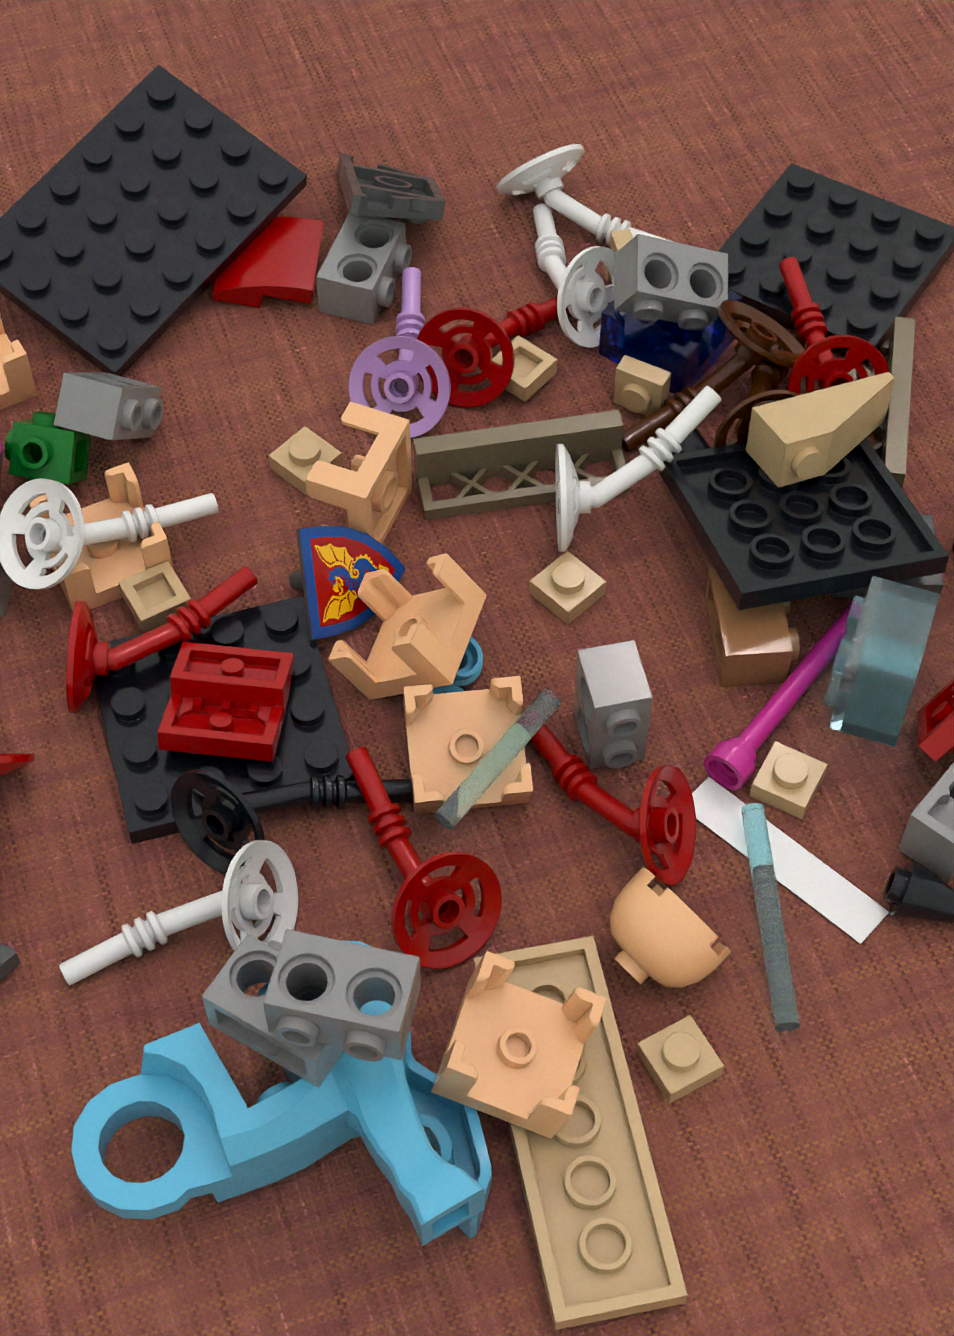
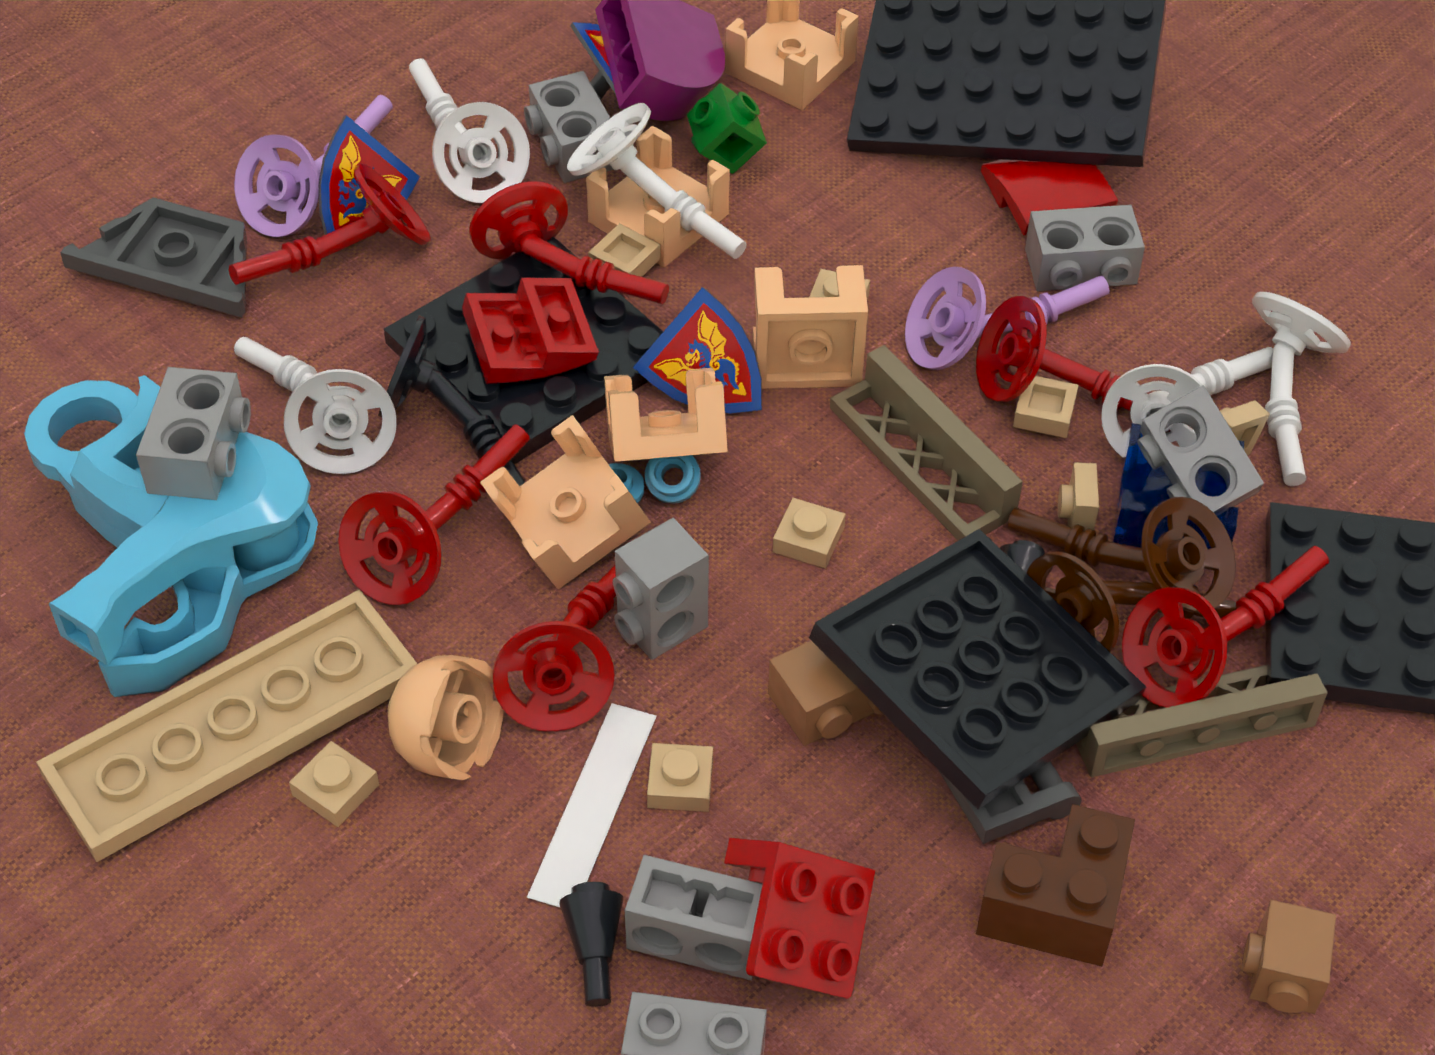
camera: 65 degrees right, 5 degrees down
light grey brick [53,372,164,440] -> none
light grey brick [263,929,421,1061] -> none
dark grey wing [336,153,446,224] -> none
light nougat panel [431,951,607,1139] -> none
clear light blue bar [434,689,561,829] -> none
white dish [555,386,722,552] -> none
dark pink piece [704,597,871,791] -> none
clear light blue bar [741,803,800,1032] -> none
tan slope [746,372,895,488] -> none
clear light blue brick [824,576,940,747] -> none

